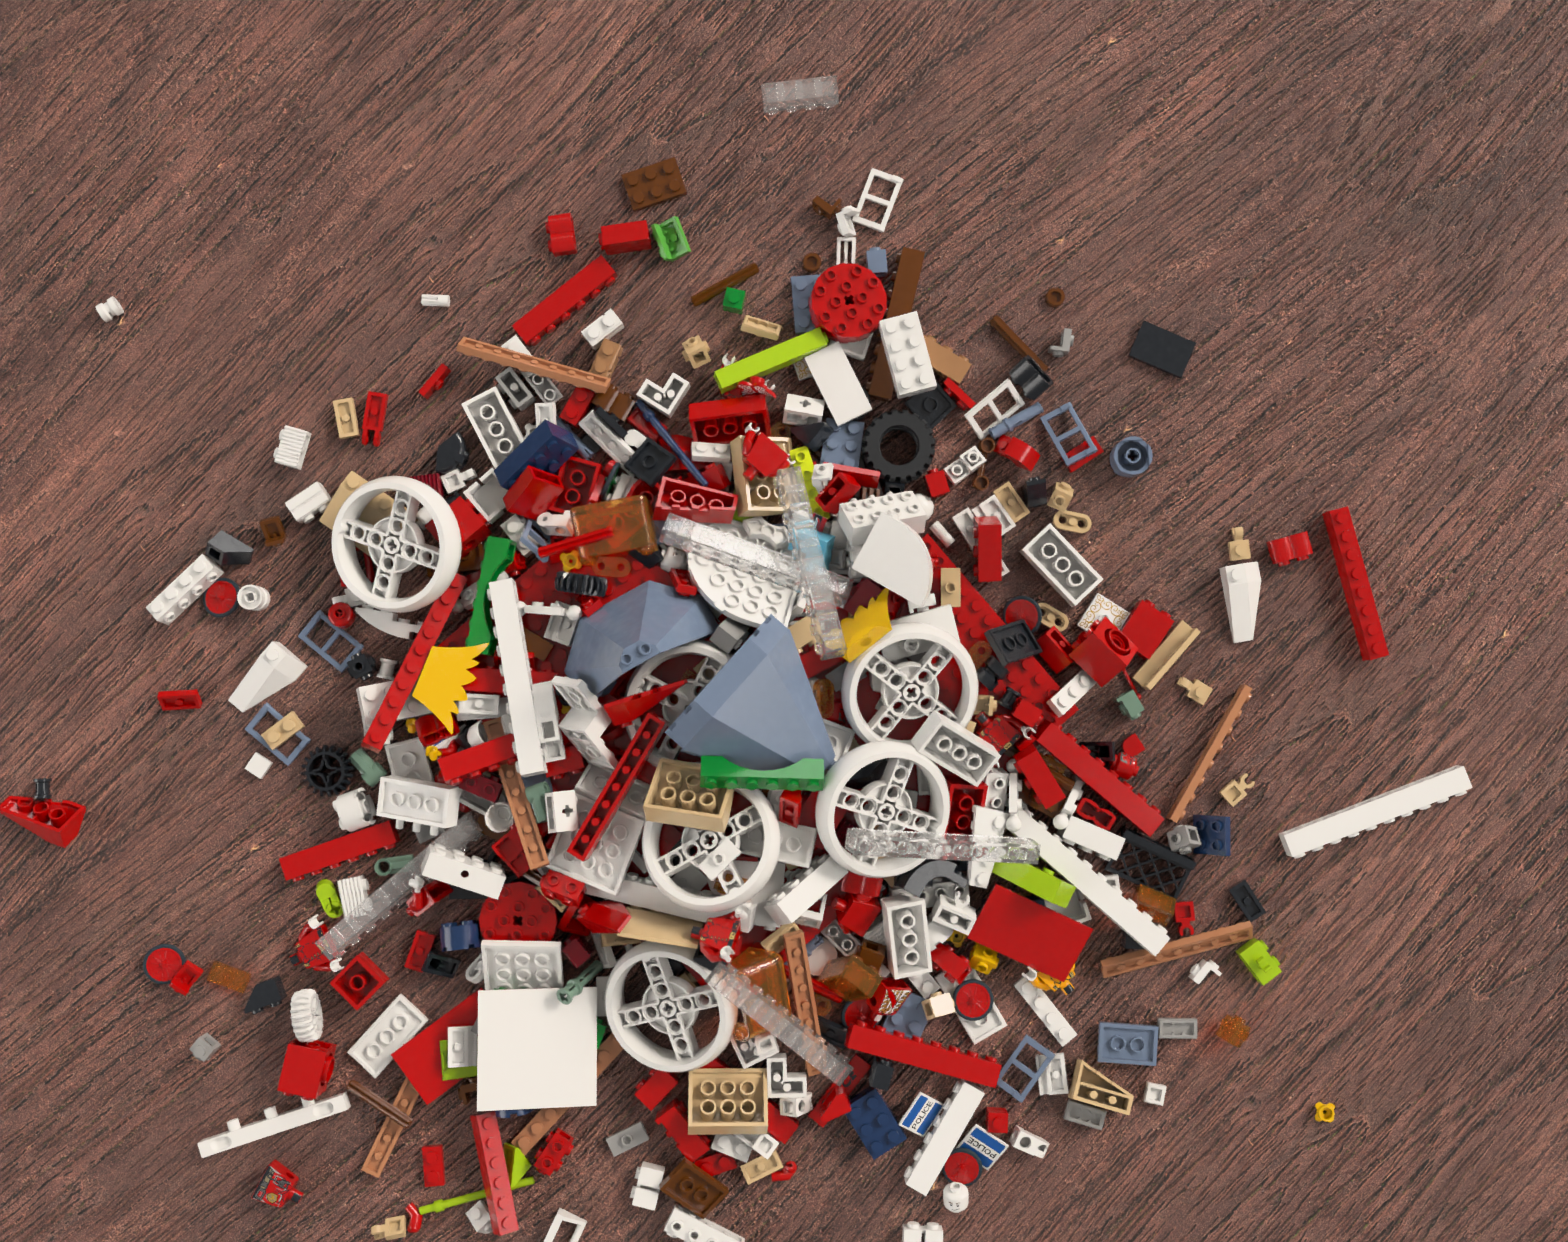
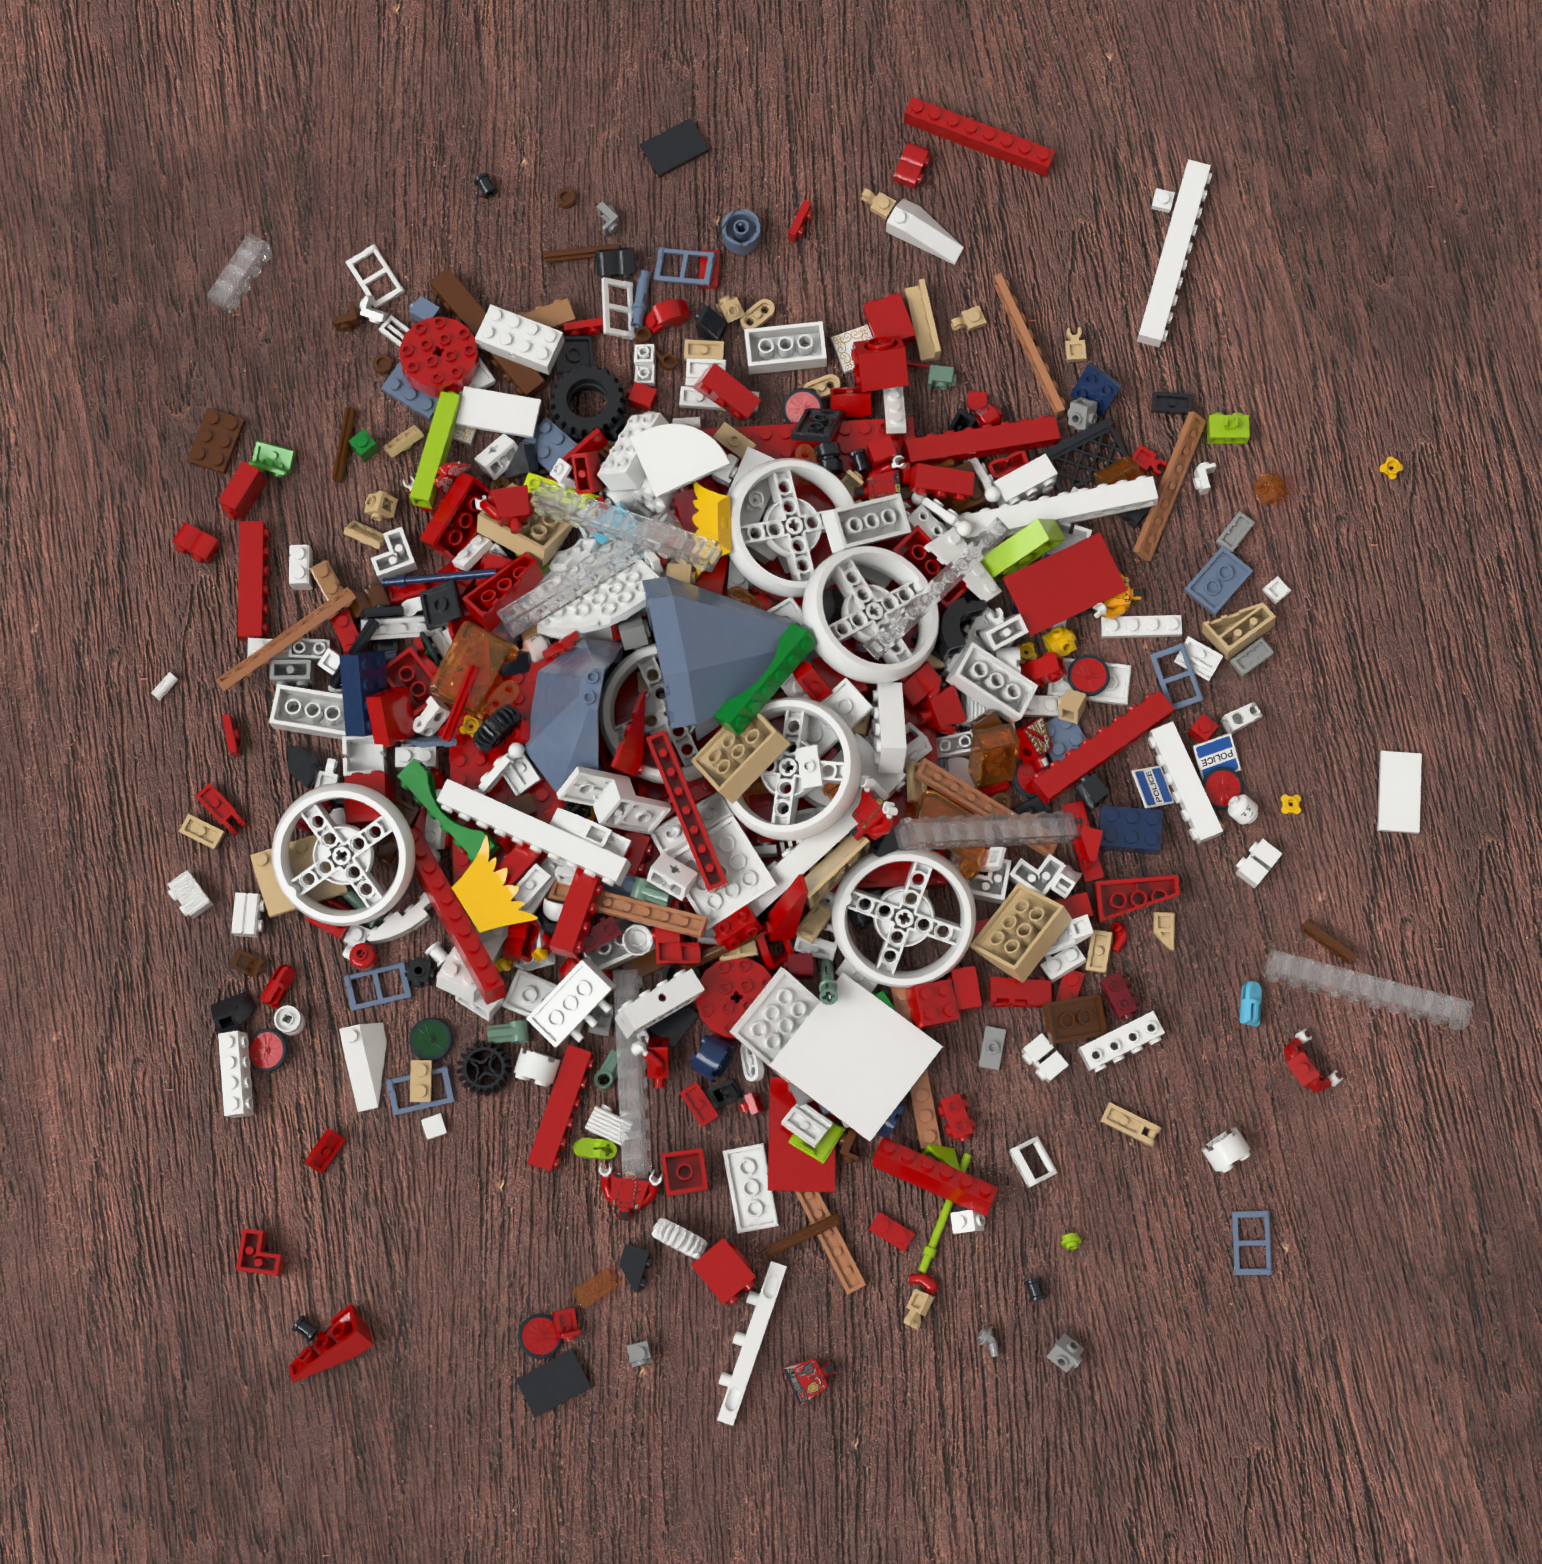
camera: 50 degrees left, 10 degrees down
none -> red brick [236,1228,285,1277]
none -> red arm [260,964,295,1009]
none -> black axle [328,618,379,689]
none -> tan plate [343,520,386,549]
none -> dark green wheel [409,1018,453,1061]
none -> black bush [474,173,498,199]
none -> black tile [516,1349,592,1418]
none -> red tile [738,1092,765,1115]
none -> red plate [788,200,813,243]
none -> red brick [905,979,961,1029]
none -> red wedge [1094,875,1180,923]
none -> dark red brick [1099,972,1139,1021]
none -> white plate [1151,188,1175,213]
none -> tan tile [1153,912,1175,951]
none -> yellow plate [1281,794,1301,815]

